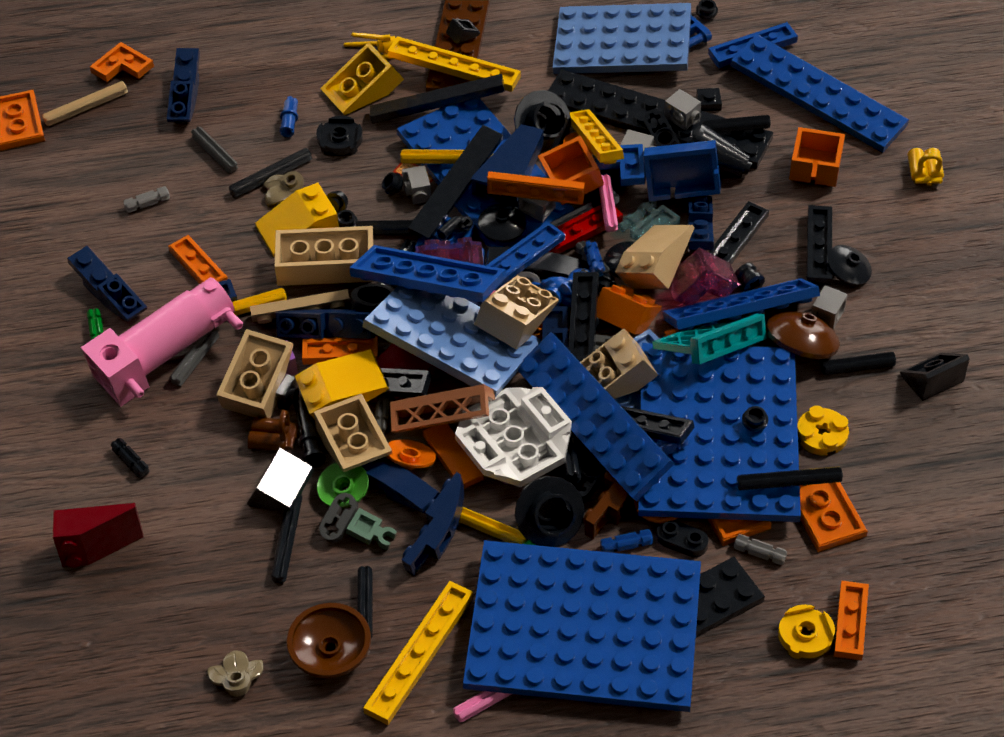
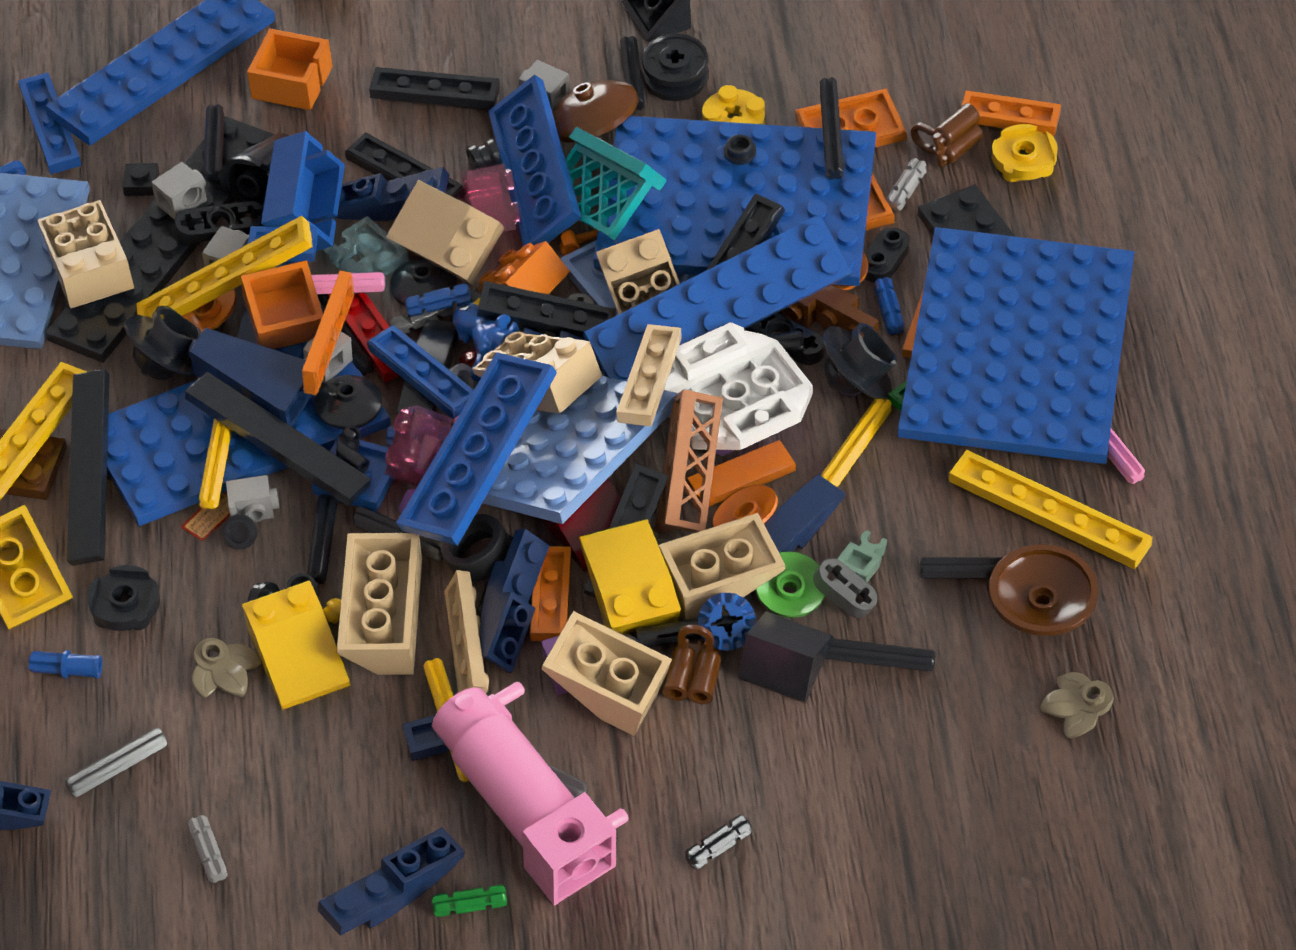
camera: 85 degrees left, 0 degrees up
dark red slope [53,503,144,568] -> none
orange tile [168,235,228,284] -> none
black axle [229,148,312,198] -> none
dark blue slope [402,472,464,576] -> none
black dish [826,245,872,286] -> none
none -> tan slope [37,200,134,309]
none -> tan plate [616,324,682,426]
none -> black wheel [642,33,709,102]
none -> blue gear [698,593,756,651]
none -> reddish brown piece [911,103,983,167]

